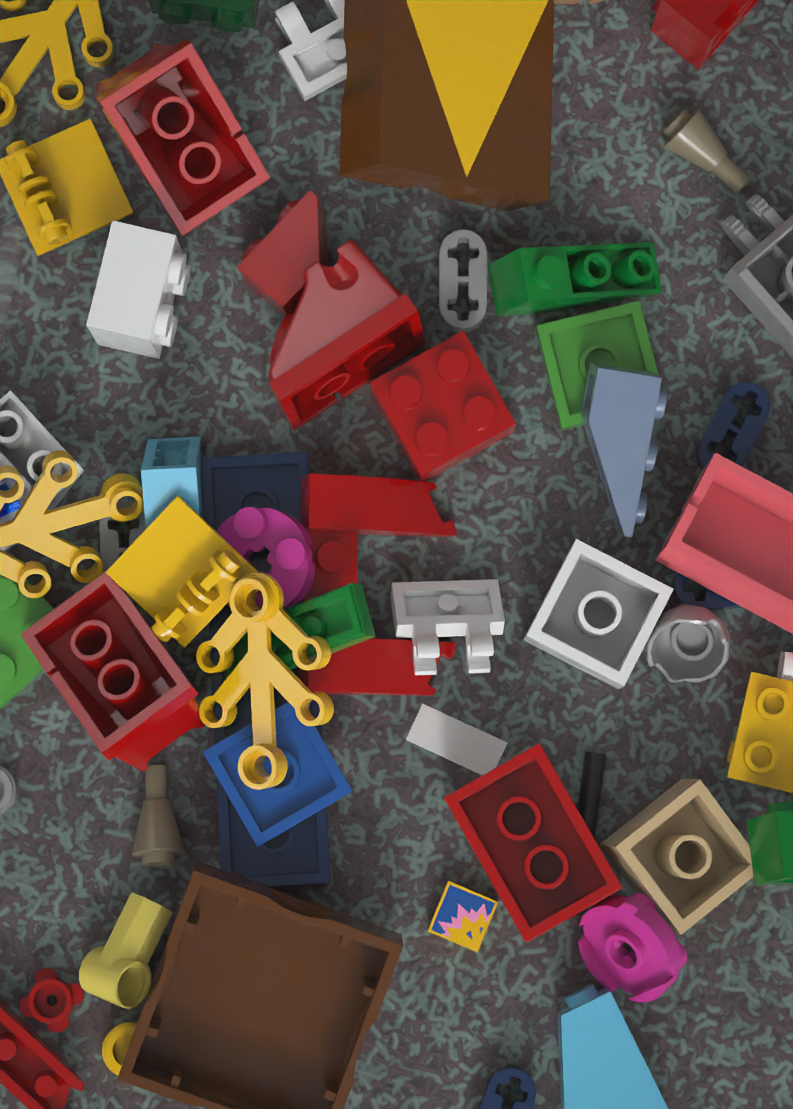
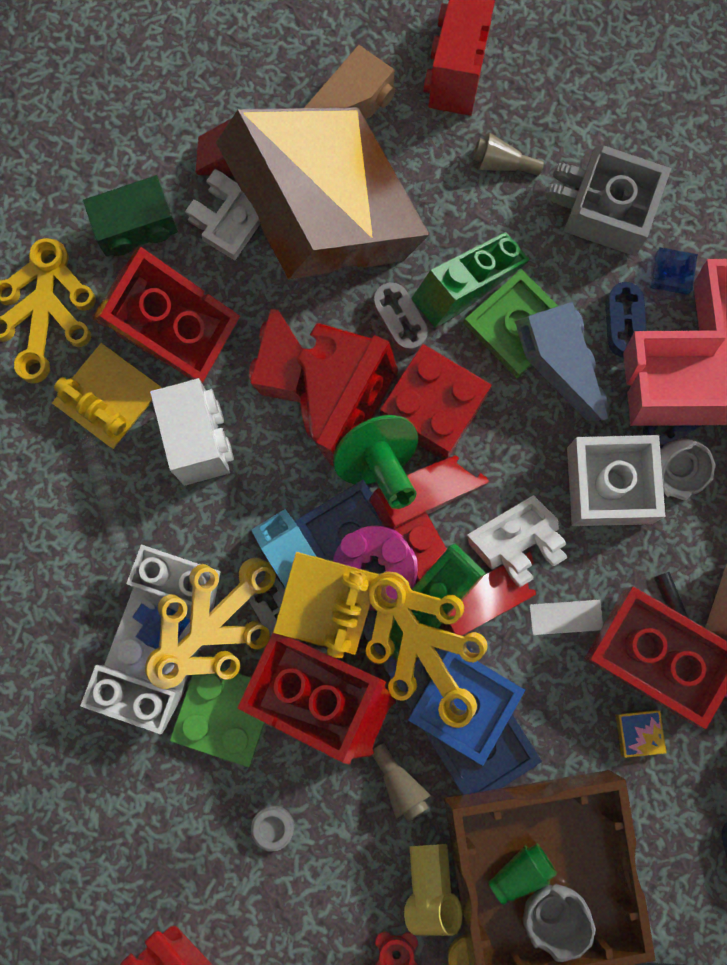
camera: 25 degrees left, 5 degrees down
none -> green piece [333,415,418,509]
none -> green cone [488,843,557,905]
none -> light grey hair [522,884,596,962]

